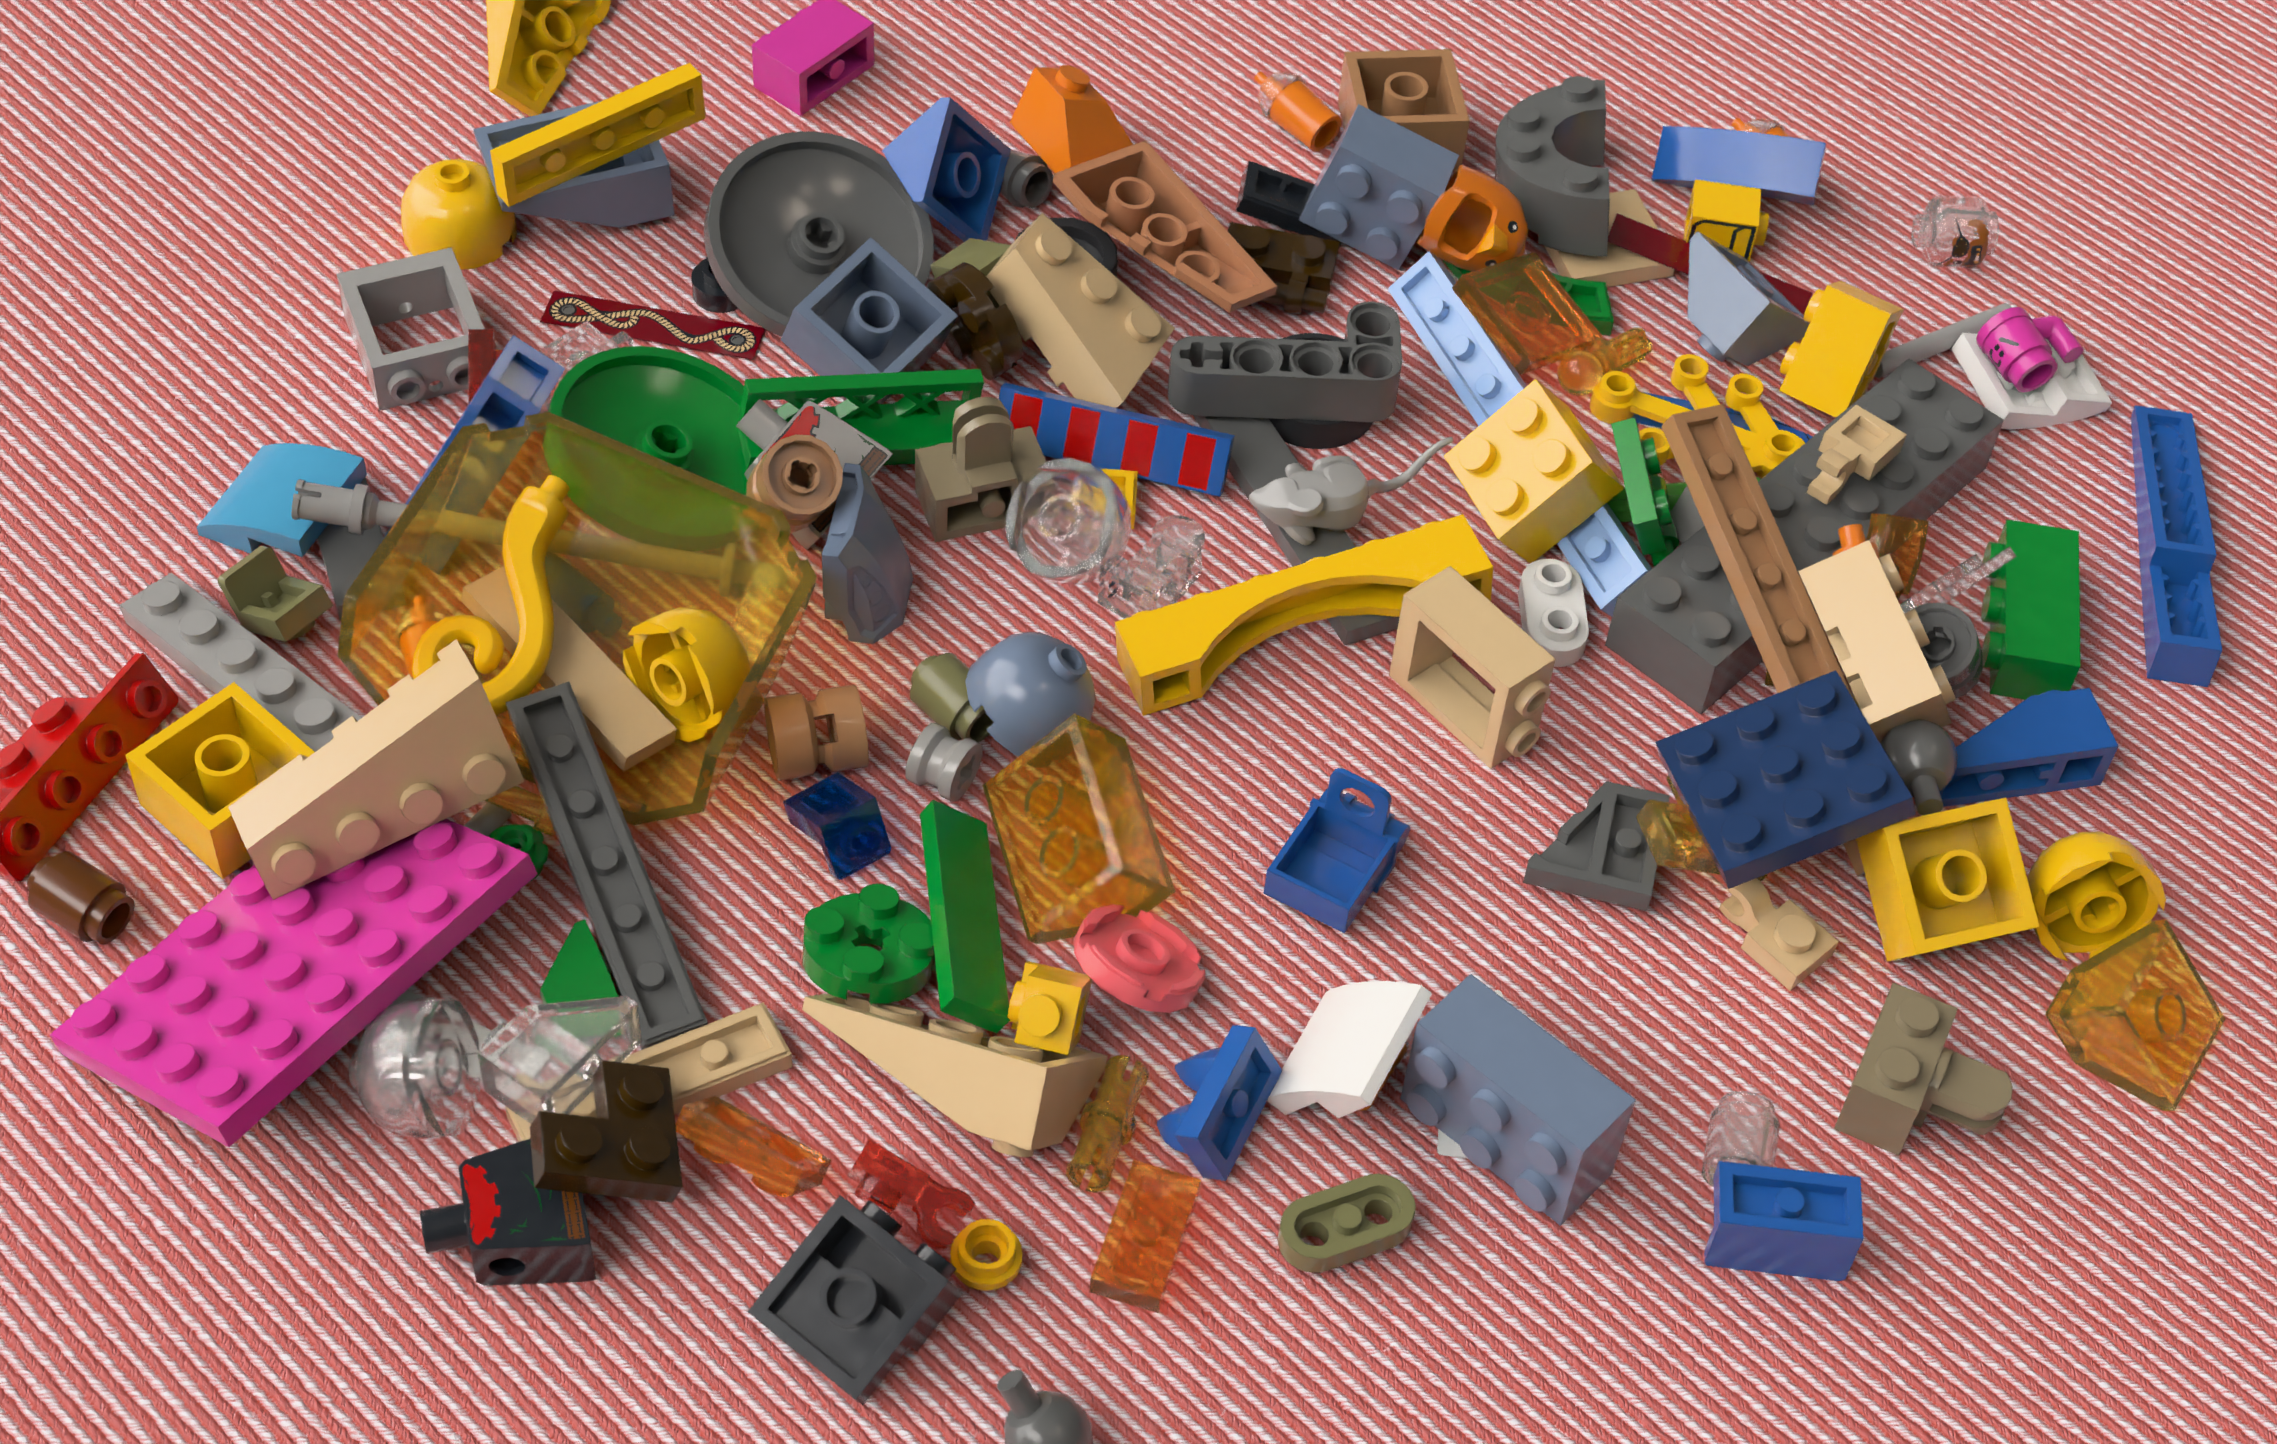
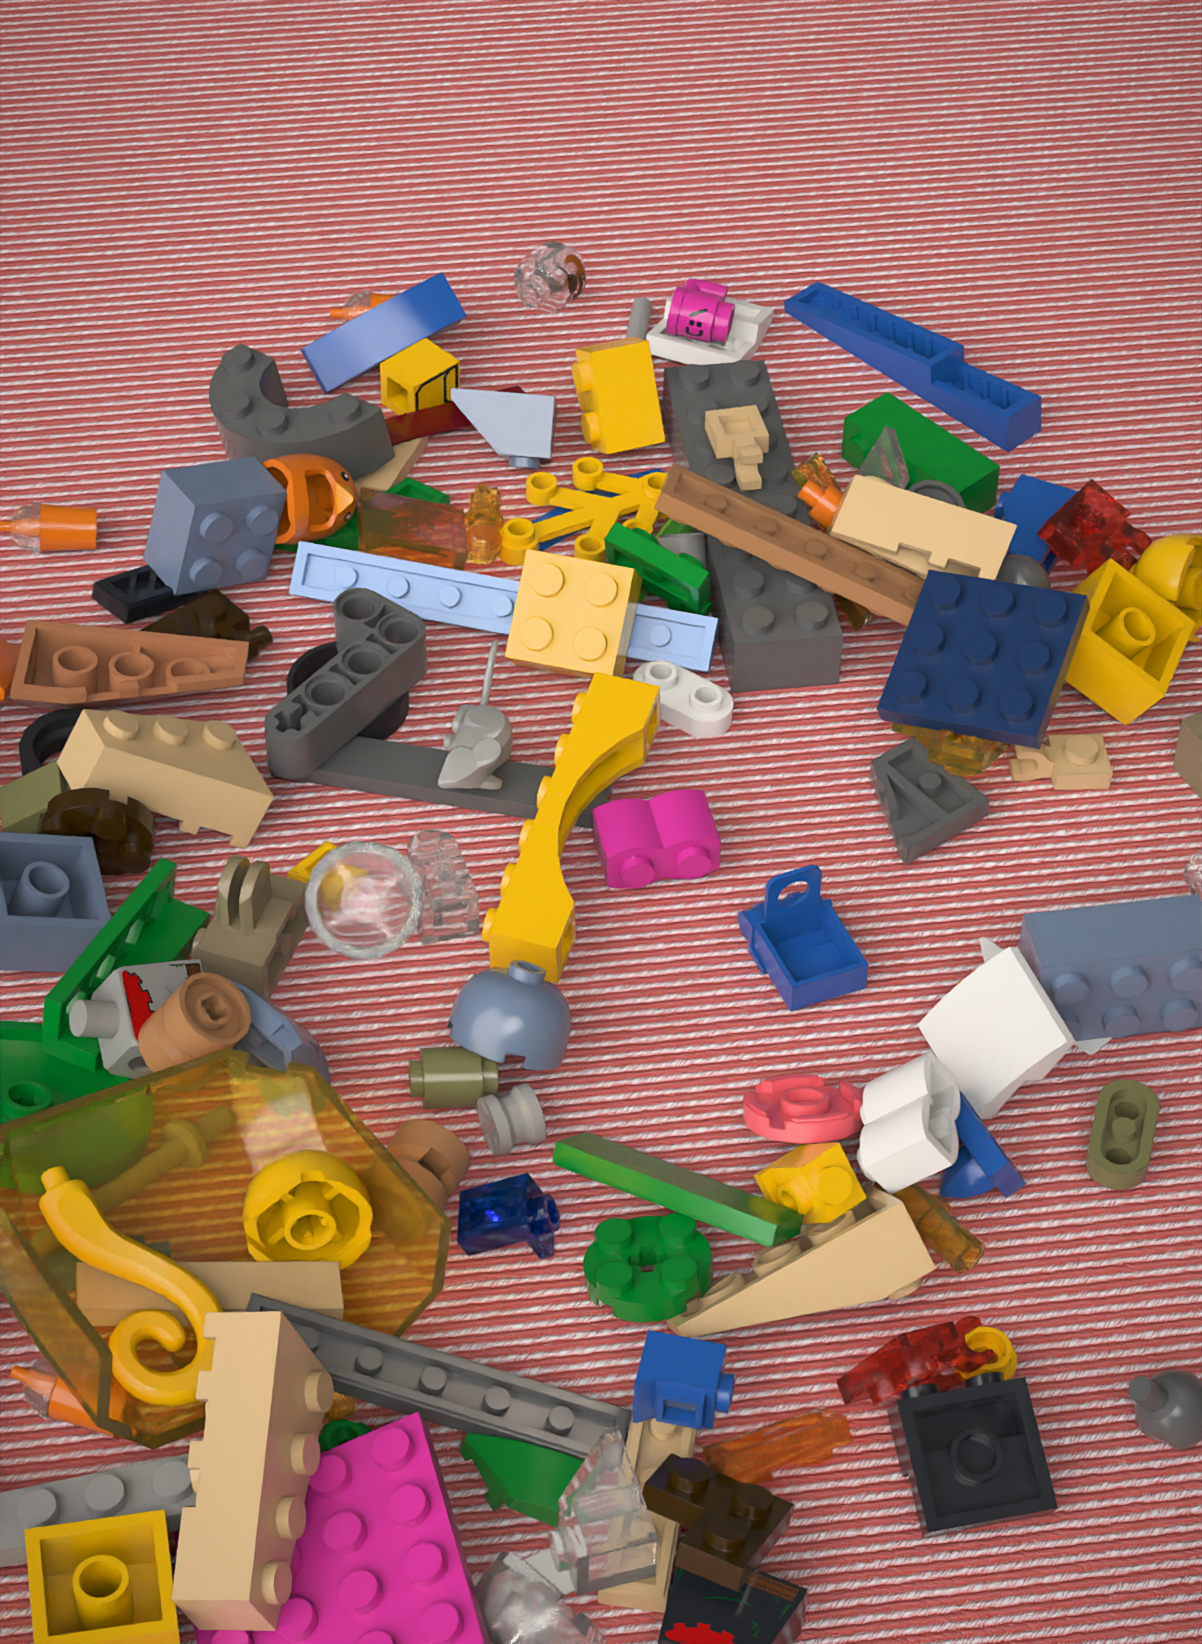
camera: 50 degrees left, 5 degrees down
clear yellow slope [982,713,1176,944] -> none
tile [999,382,1235,497] -> none
clear orange plate [1089,1160,1201,1313] -> none
medium nougat brick [1338,49,1470,171] -> none
tan window [1389,566,1555,769] -> none
none -> dark pink brick [592,789,721,889]
none -> blue window [633,1330,736,1430]
none -> white brick [857,1051,960,1195]
none -> clear red plate [1036,478,1152,577]

